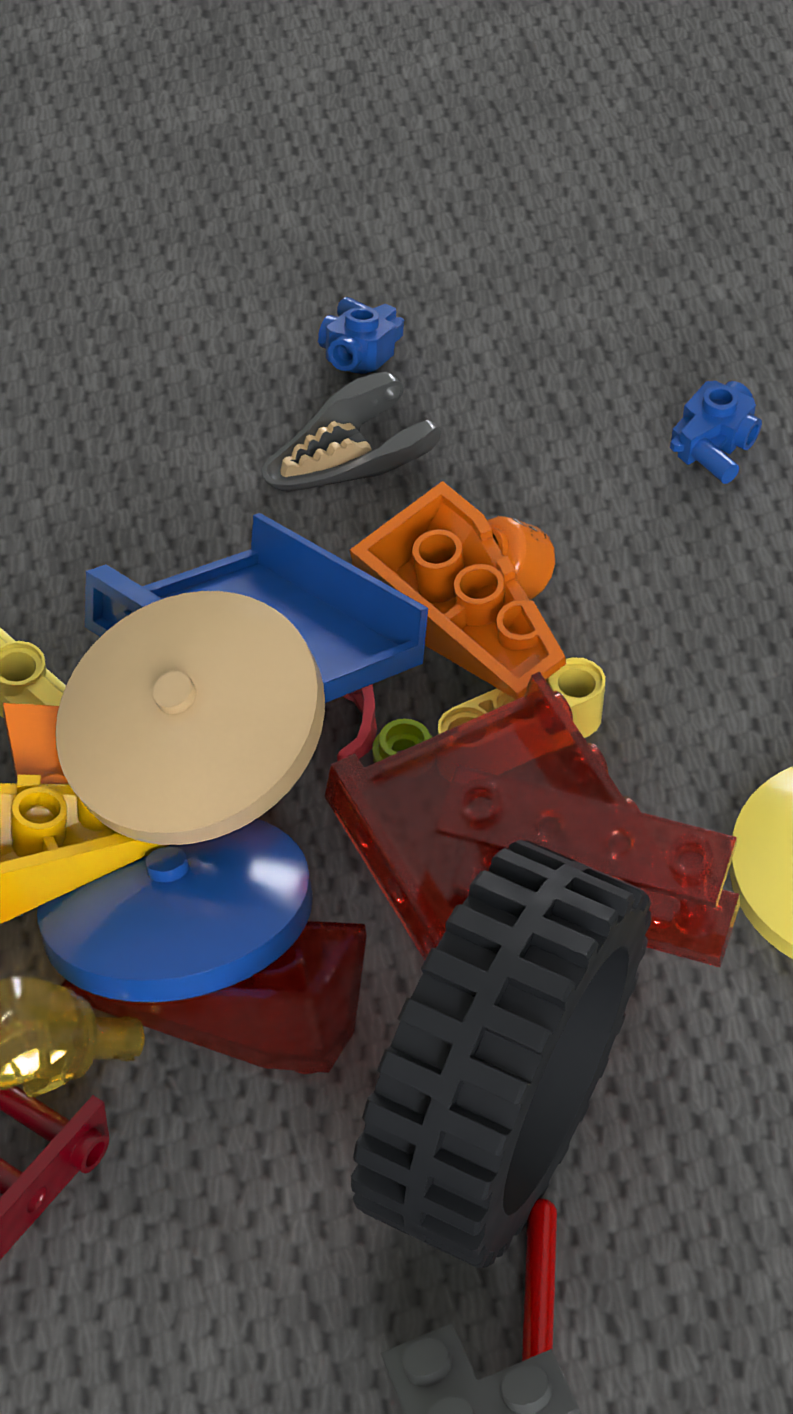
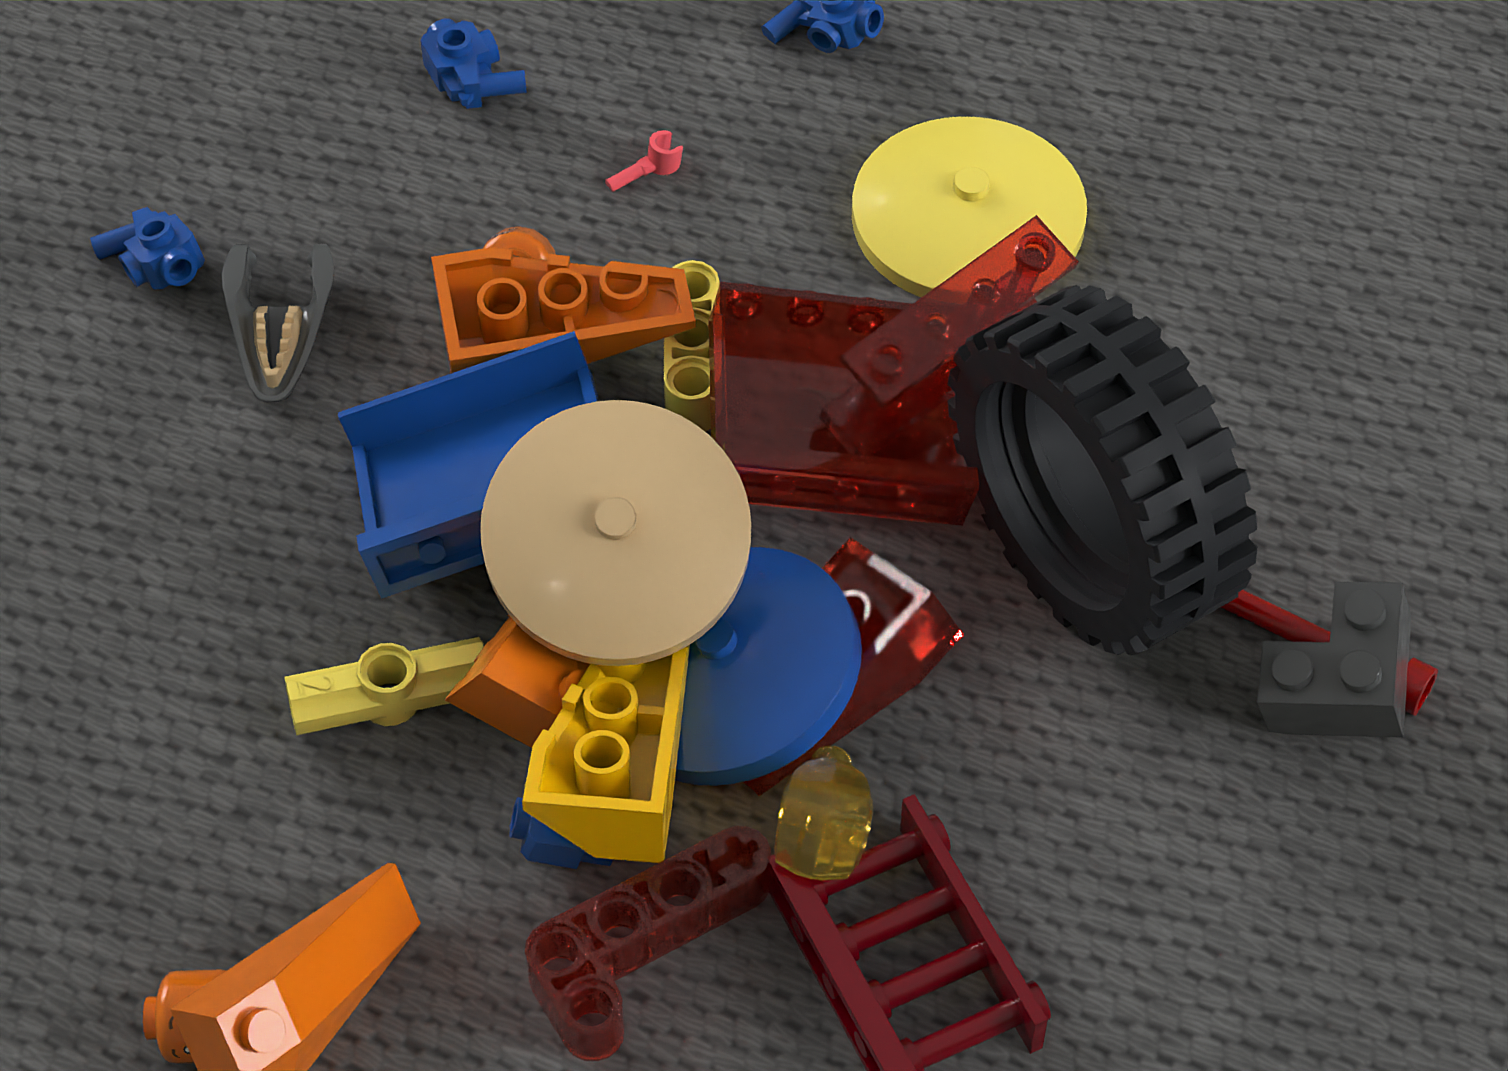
camera: 60 degrees left, 5 degrees up
none -> coral hand [605,130,683,192]

